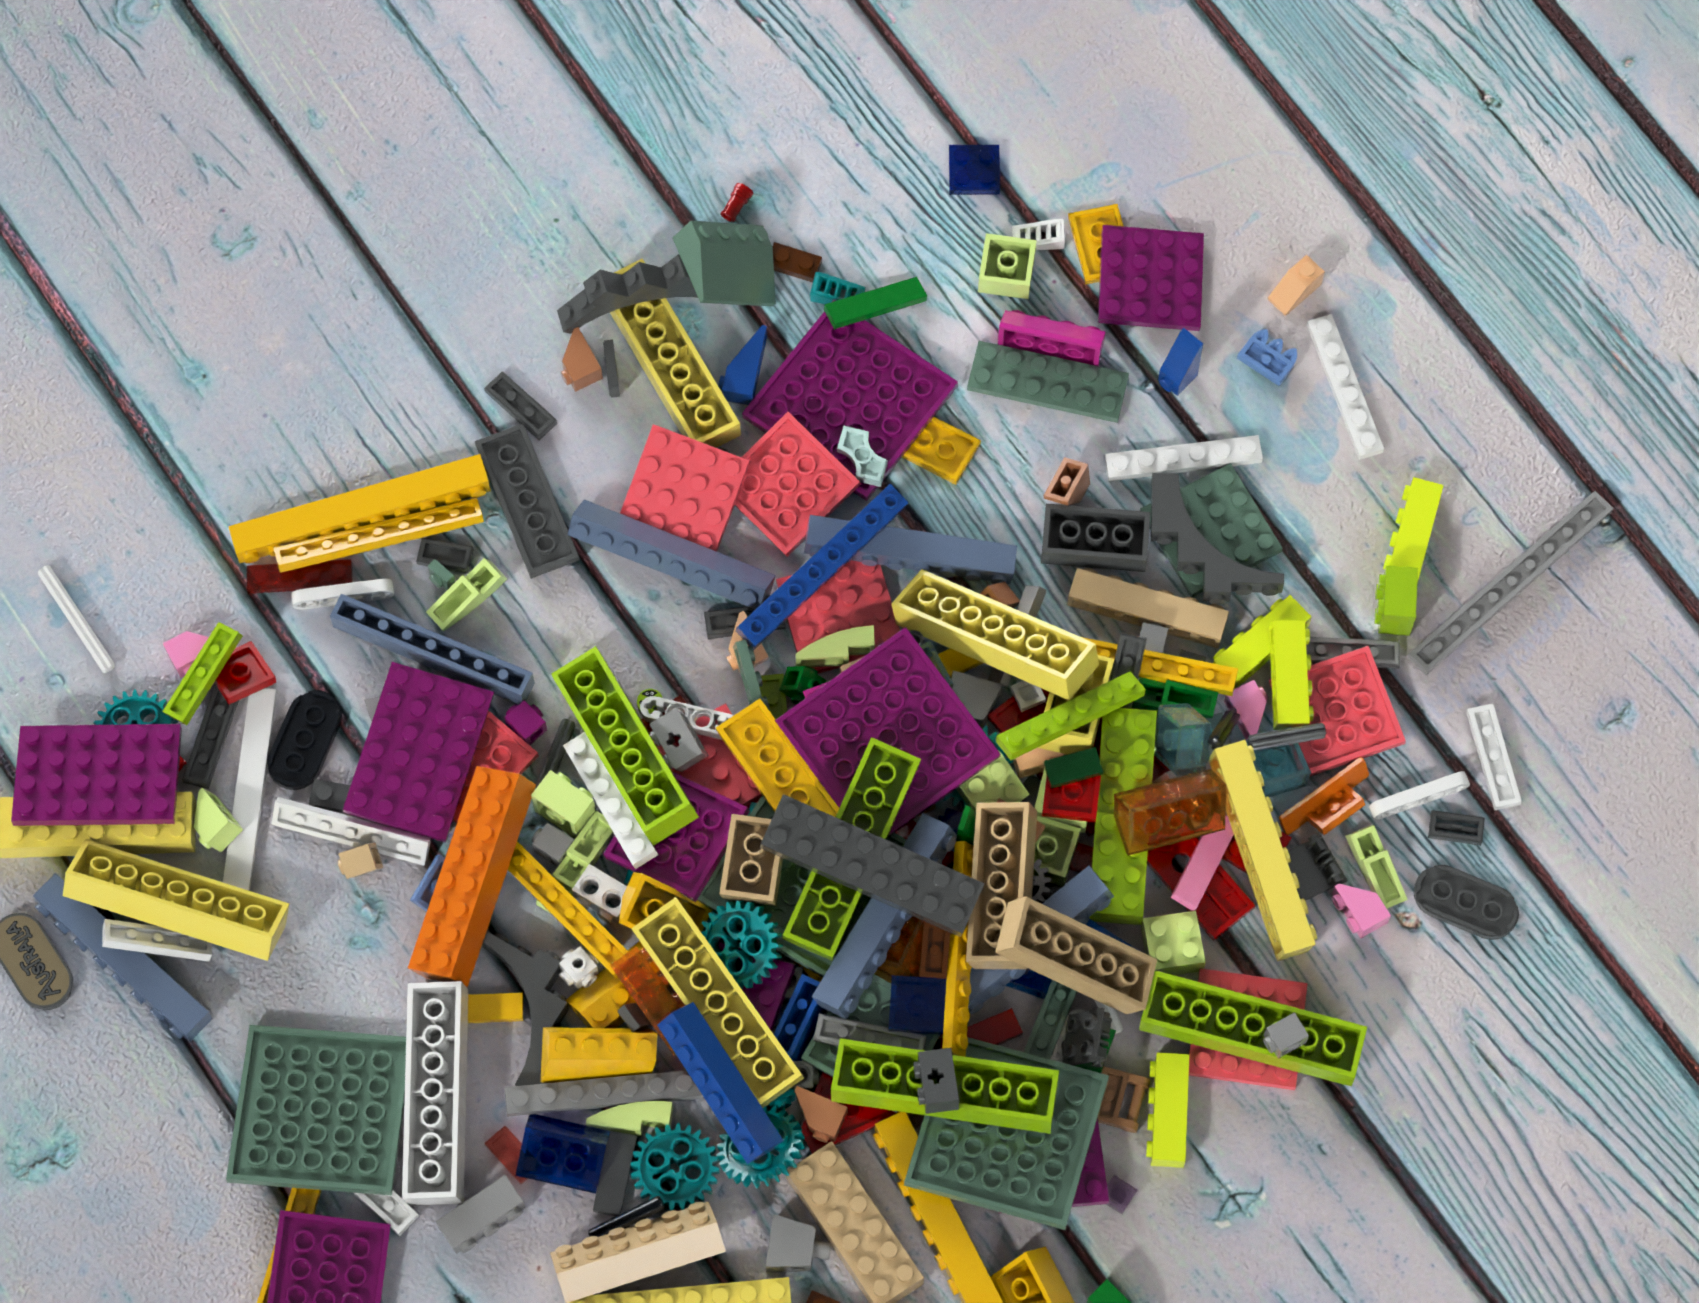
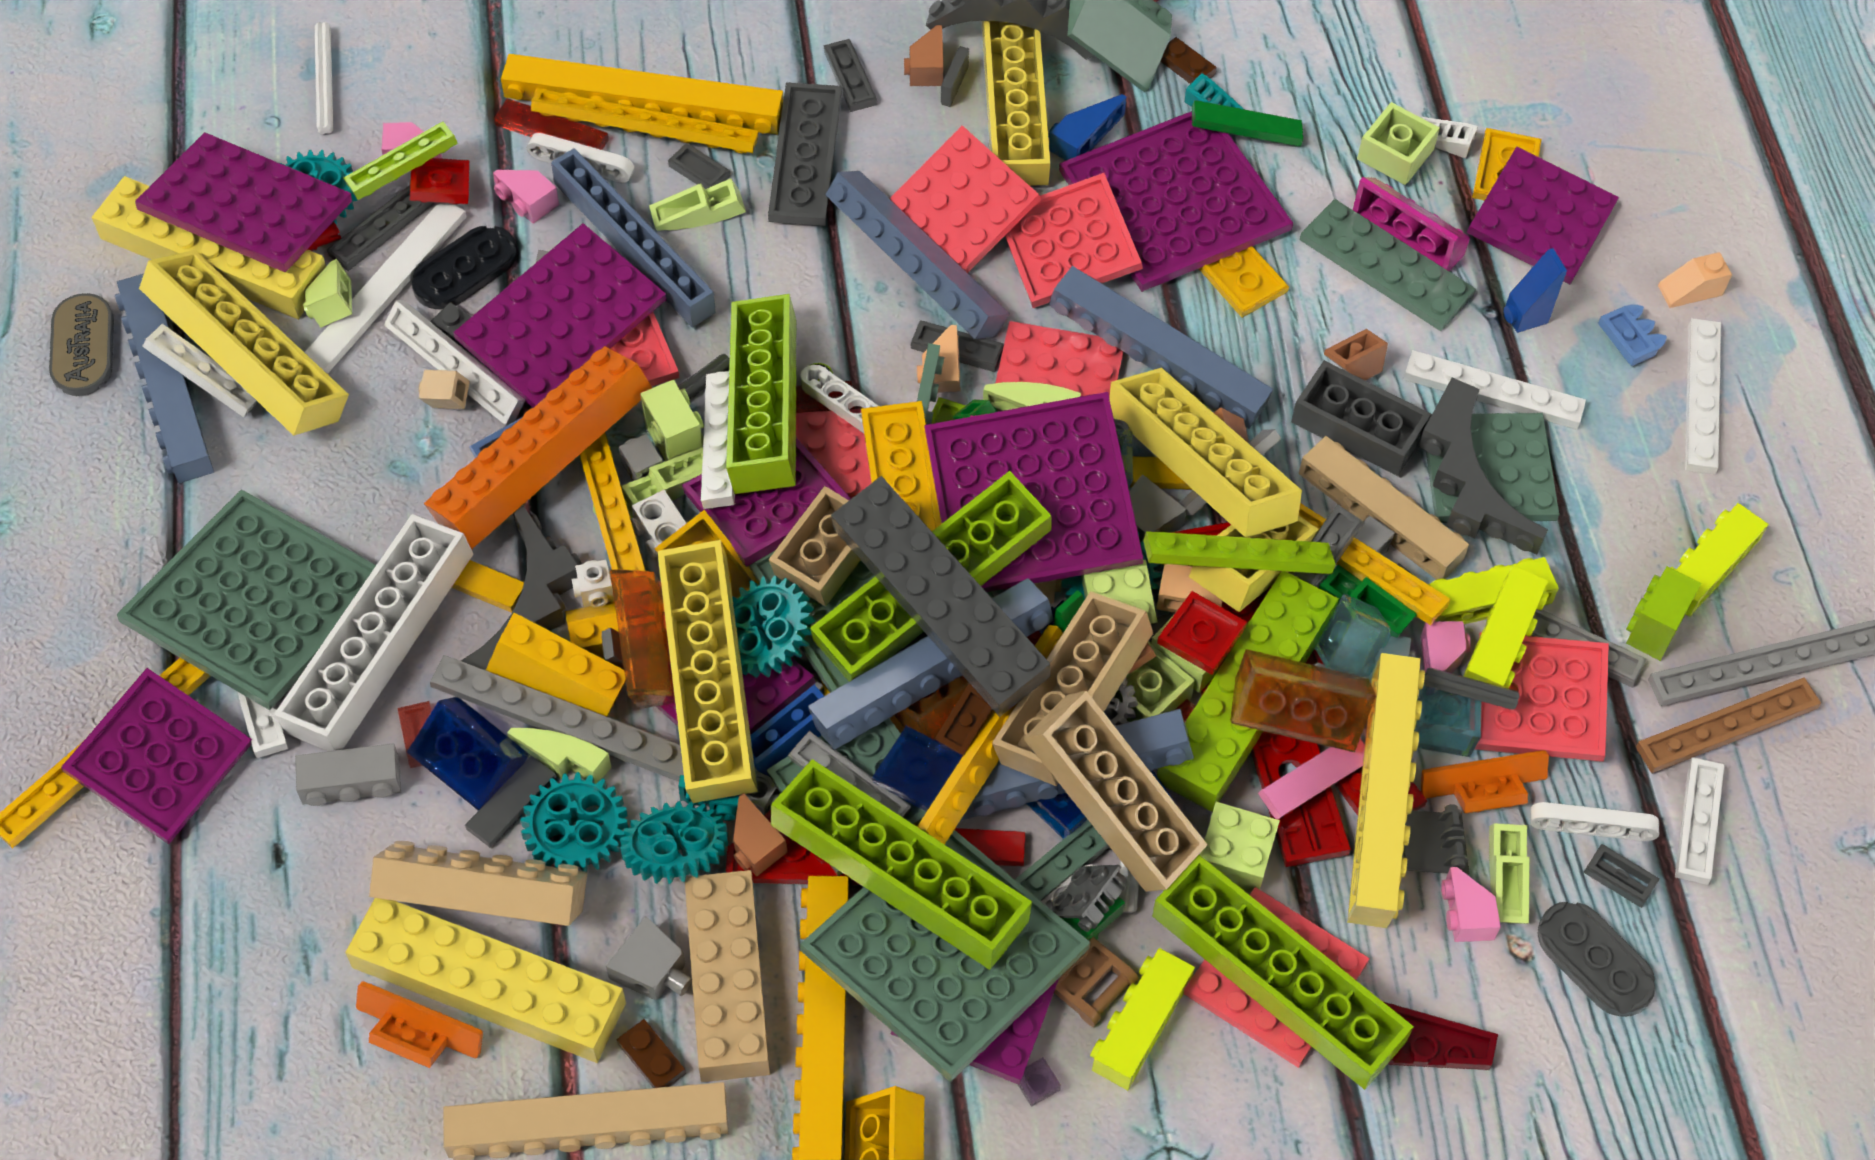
camera: 25 degrees right, 10 degrees down
sand green plate [428,559,455,590] -> none
magenta brick [505,700,547,745] -> none
black axle [588,1196,665,1237] -> none
light grey brick [650,707,709,772] -> none
blue brick [657,1002,784,1164] -> none
blue brick [736,484,909,650] -> none
light aqua tile [837,426,888,487] -> none
dark grey brick [913,1048,959,1114] -> none
clear blue plate [949,145,1000,195] -> none
white plate [1011,681,1046,712] -> none
dark green tile [1043,747,1103,789] -> none
black axle [1208,708,1240,750] -> none
light grey brick [1263,1012,1309,1058] -> none
none -> bright pink slope [493,170,559,223]
none -> dark red wing [1384,1002,1498,1070]
none -> medium nougat plate [1636,677,1821,774]

